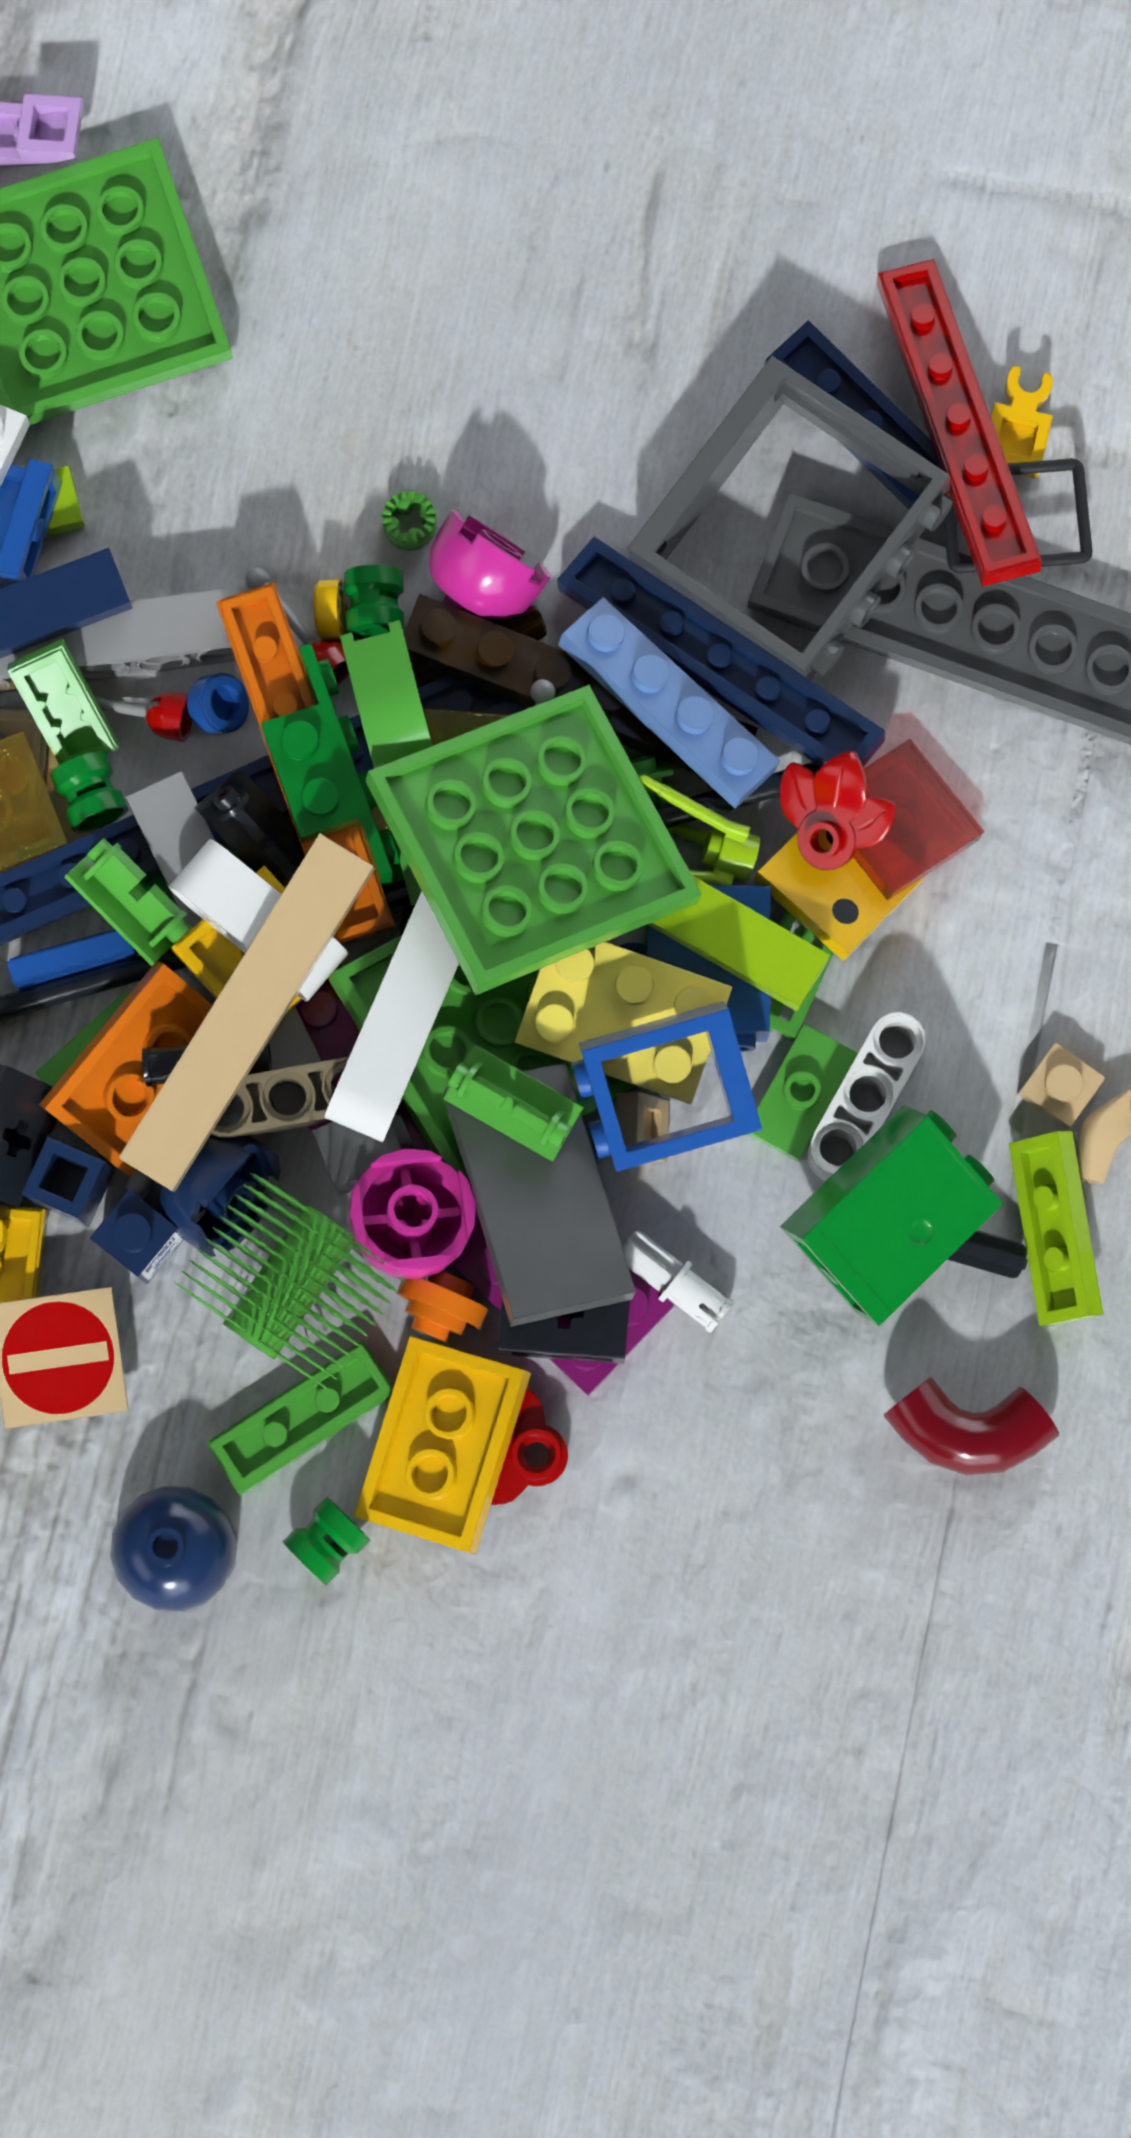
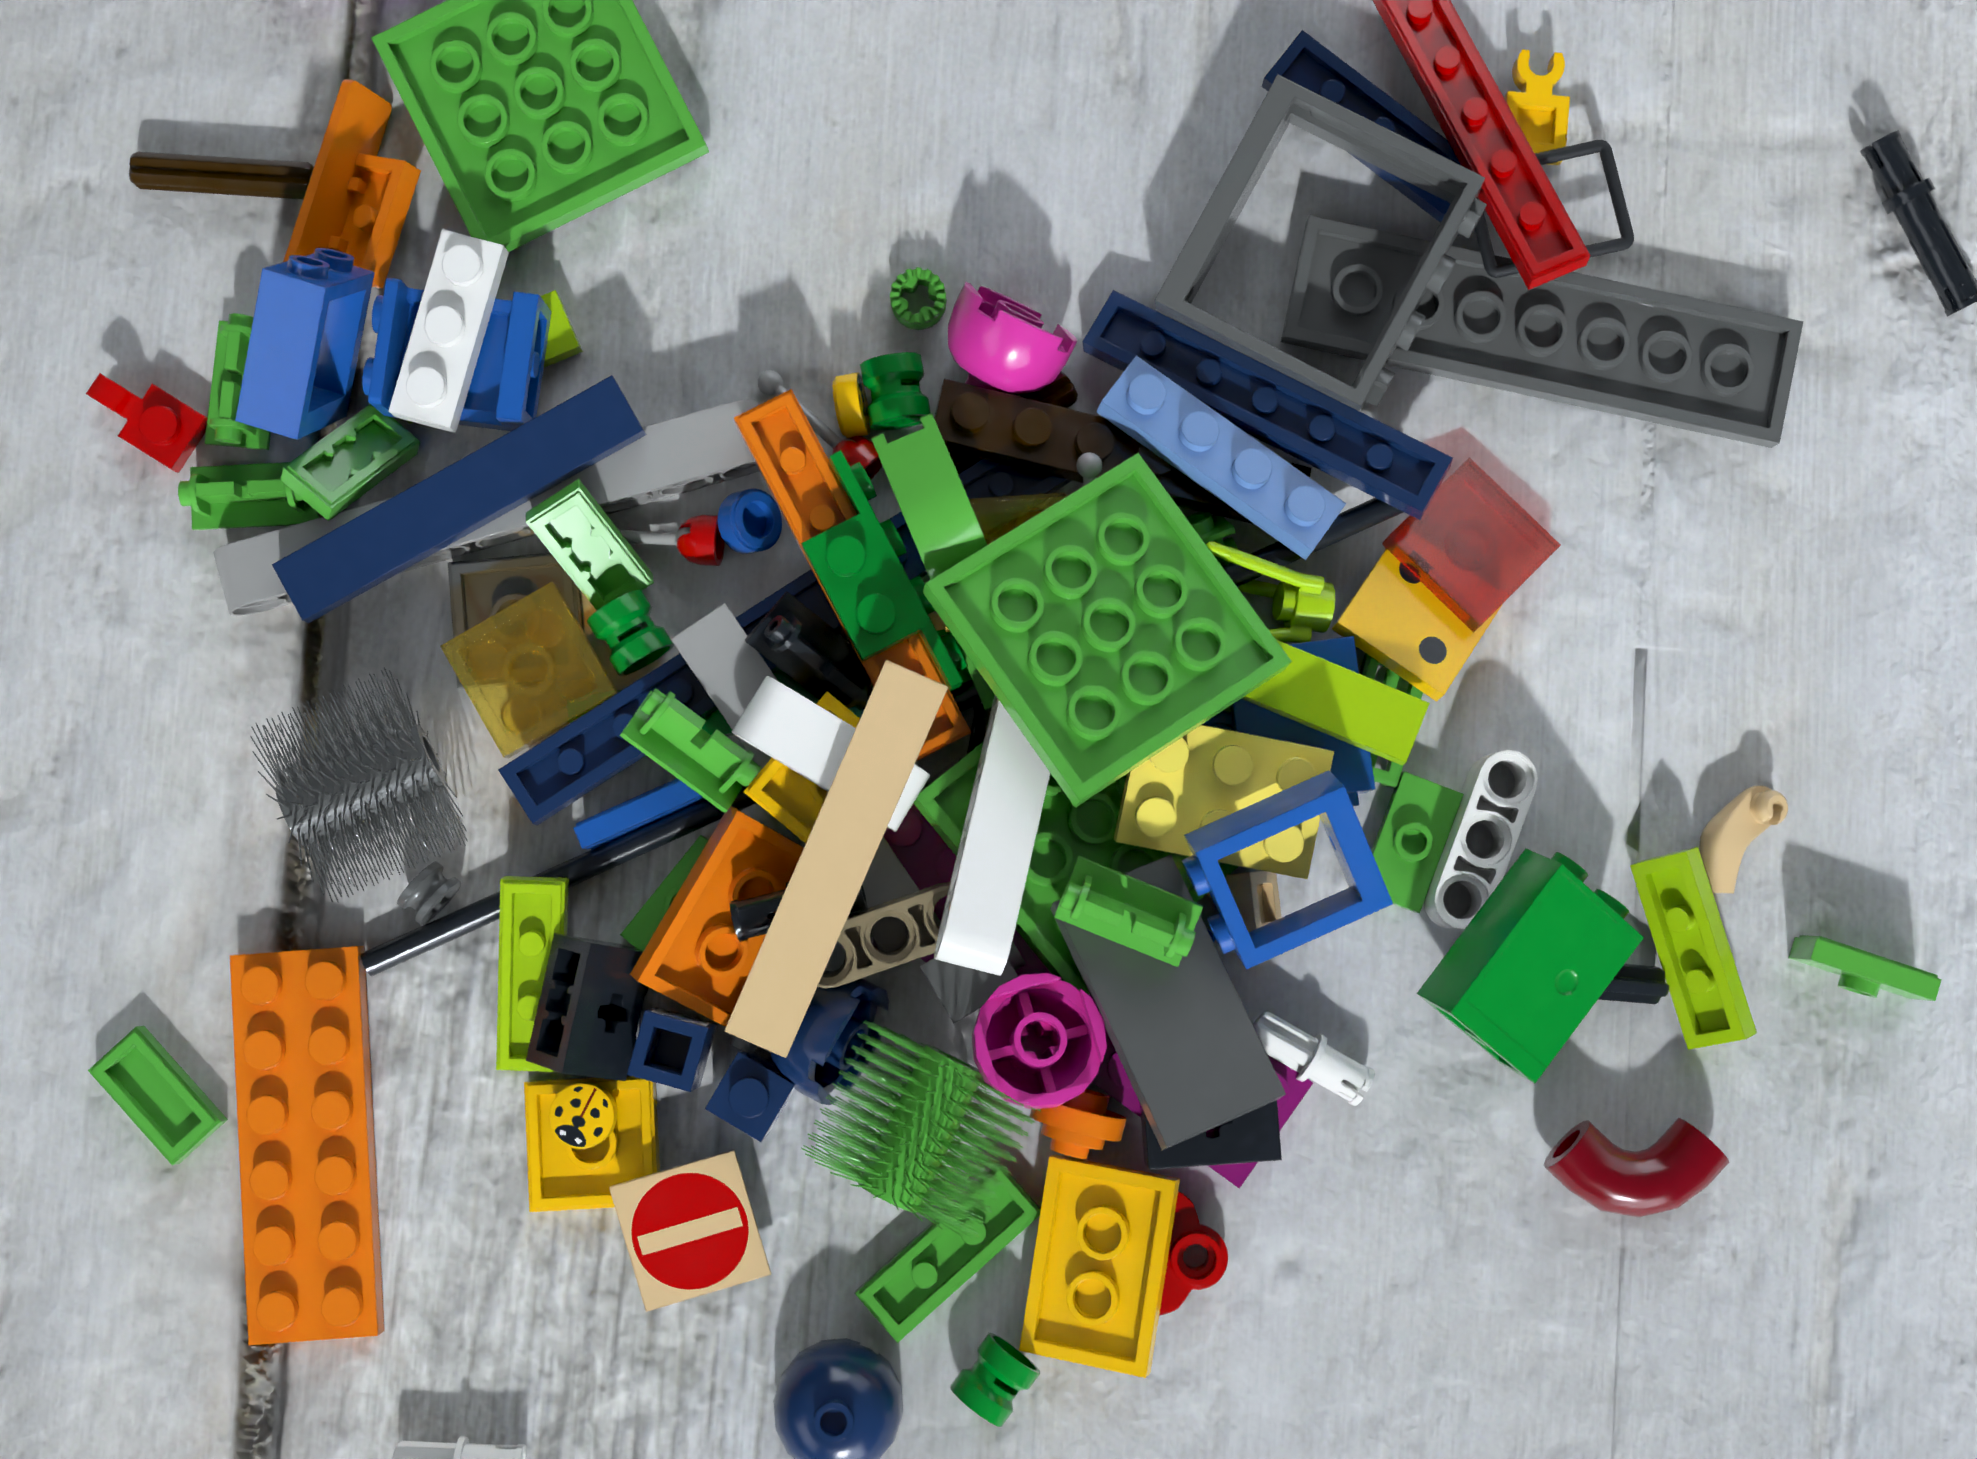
camera: 10 degrees left, 5 degrees up
red plate [780,751,897,870] -> none
tan plate [1017,1042,1106,1130] -> none

